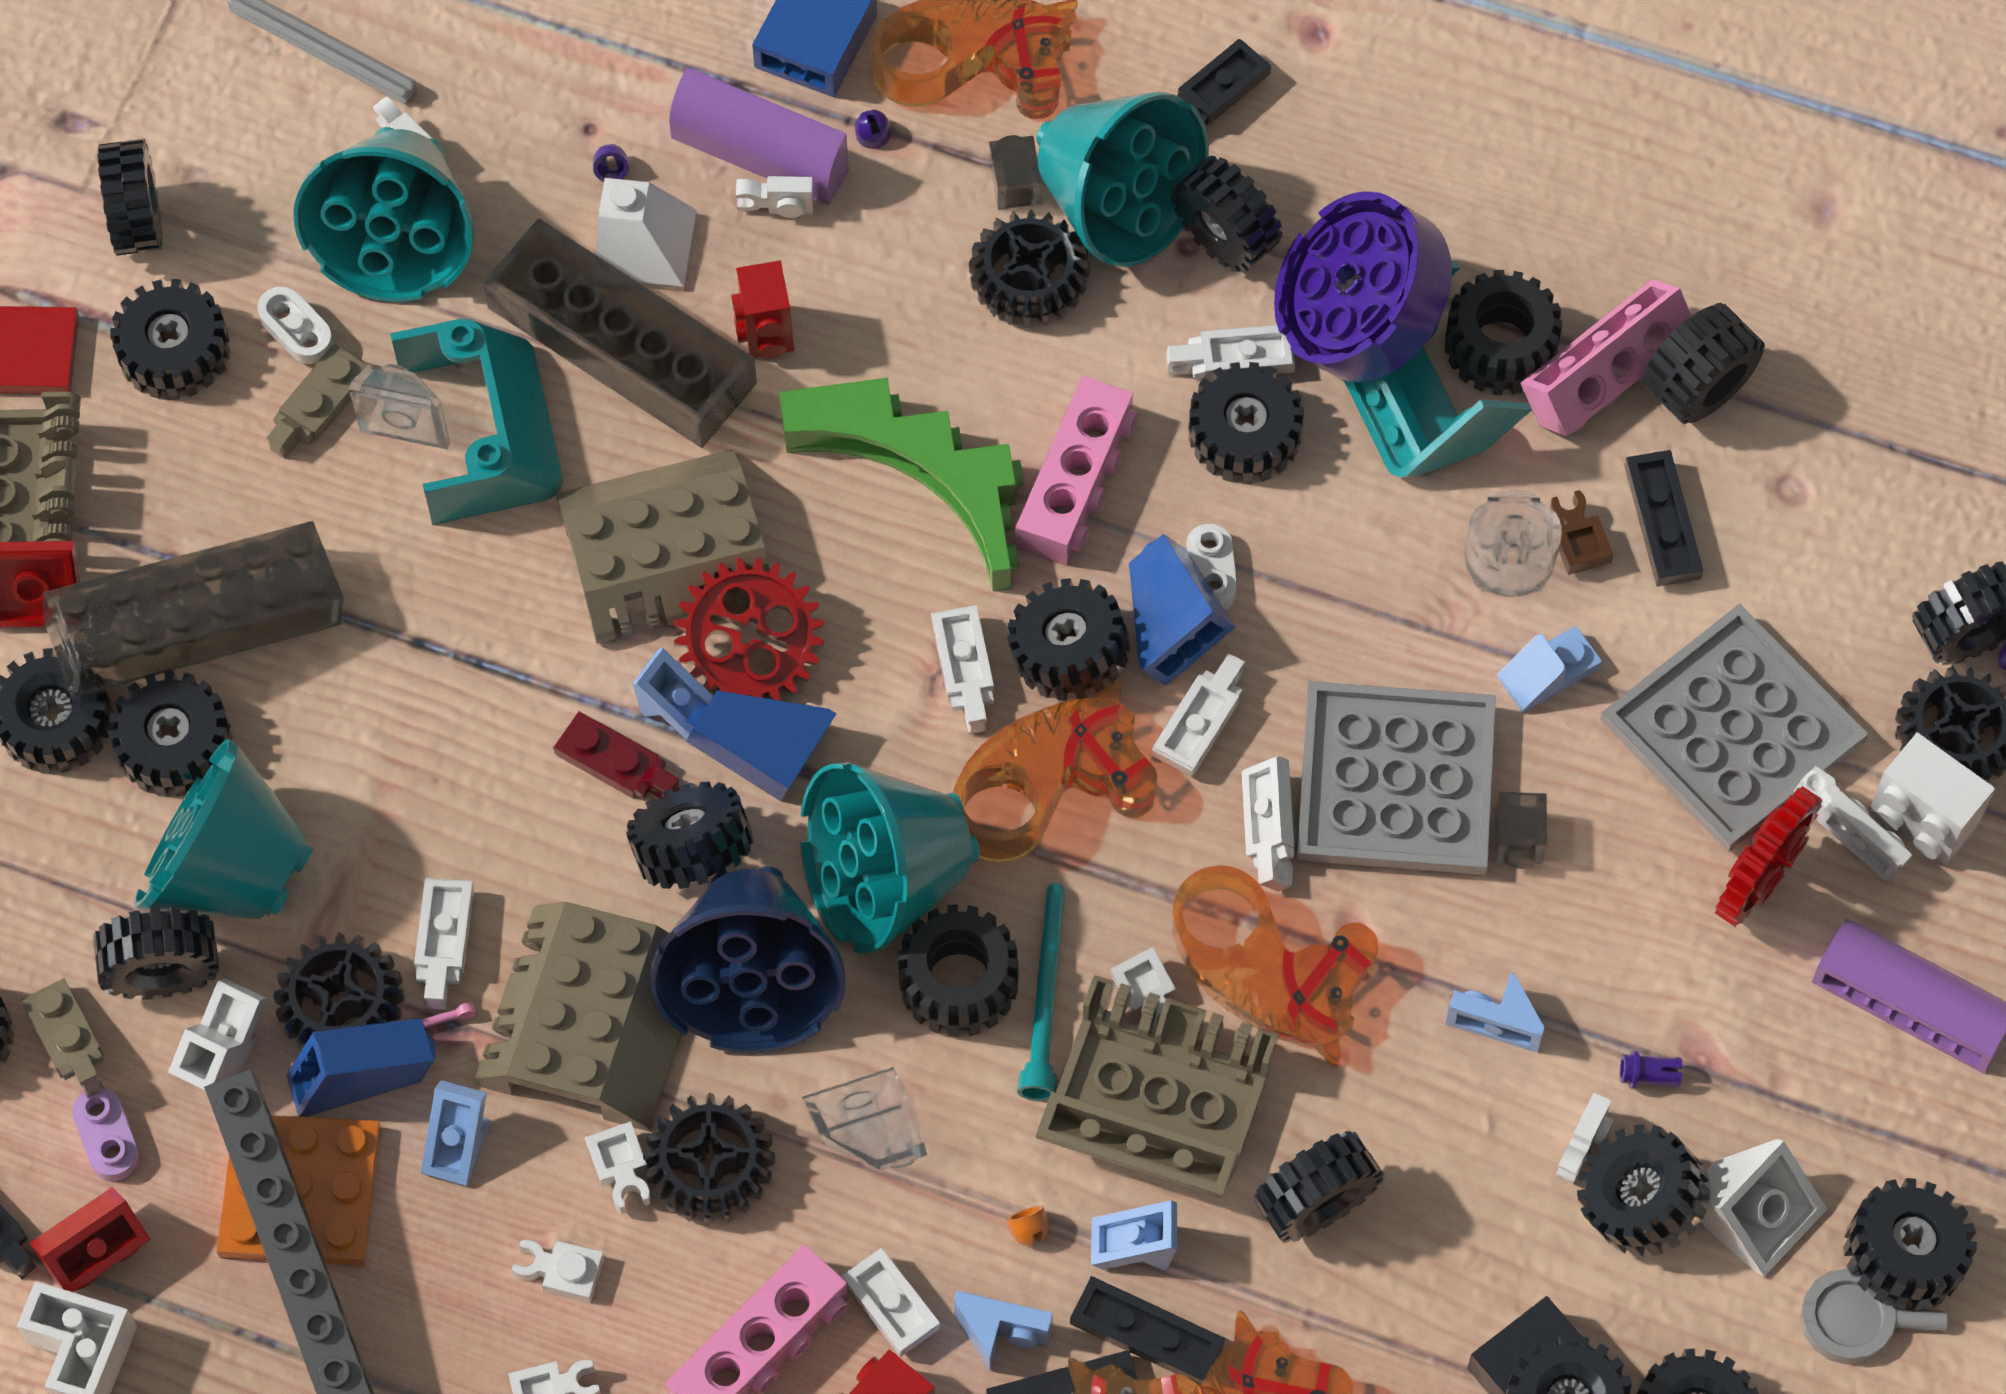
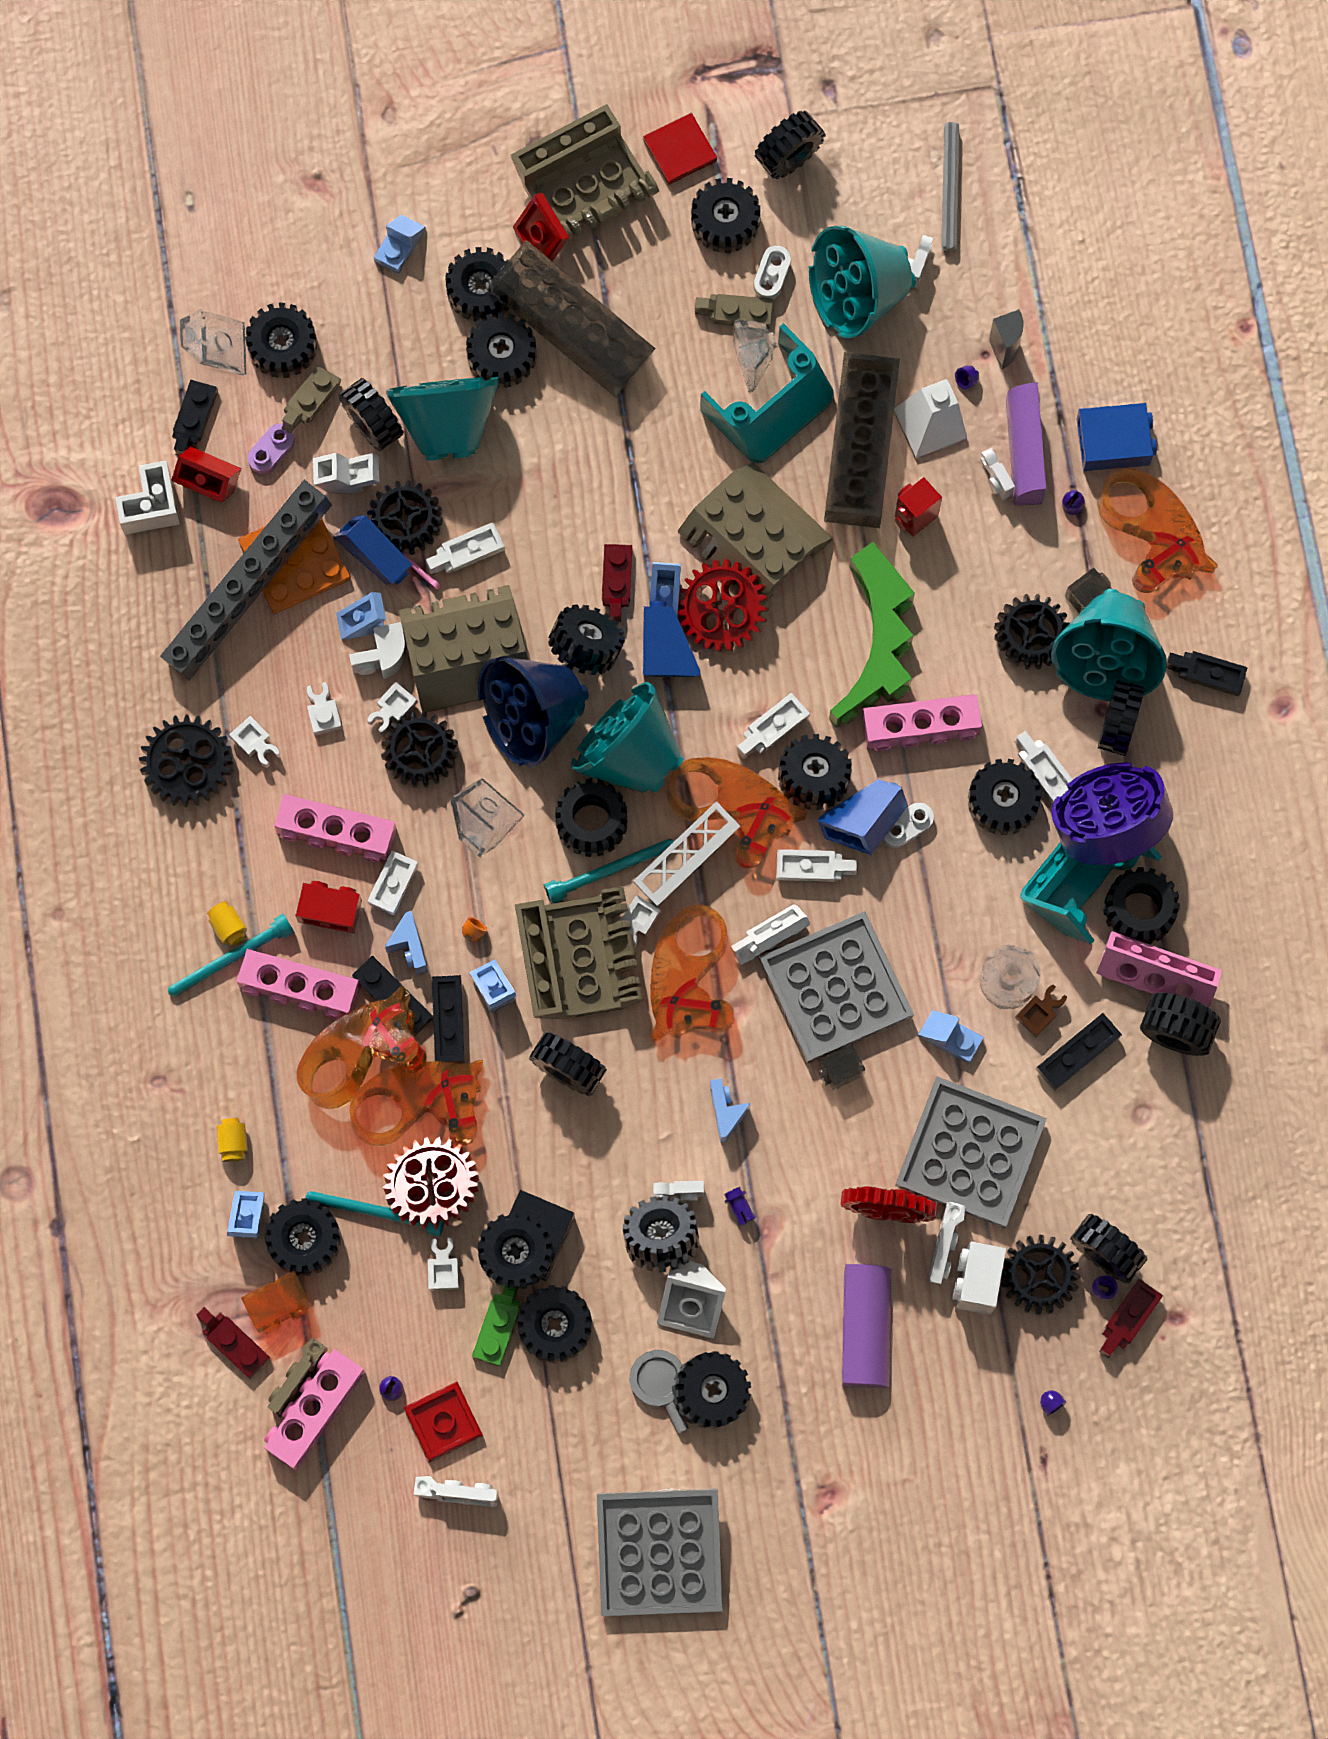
camera: 60 degrees right, 10 degrees up
none -> white brick [349,622,406,679]
none -> white fence [633,801,740,907]
none -> dark grey brick [989,309,1024,369]

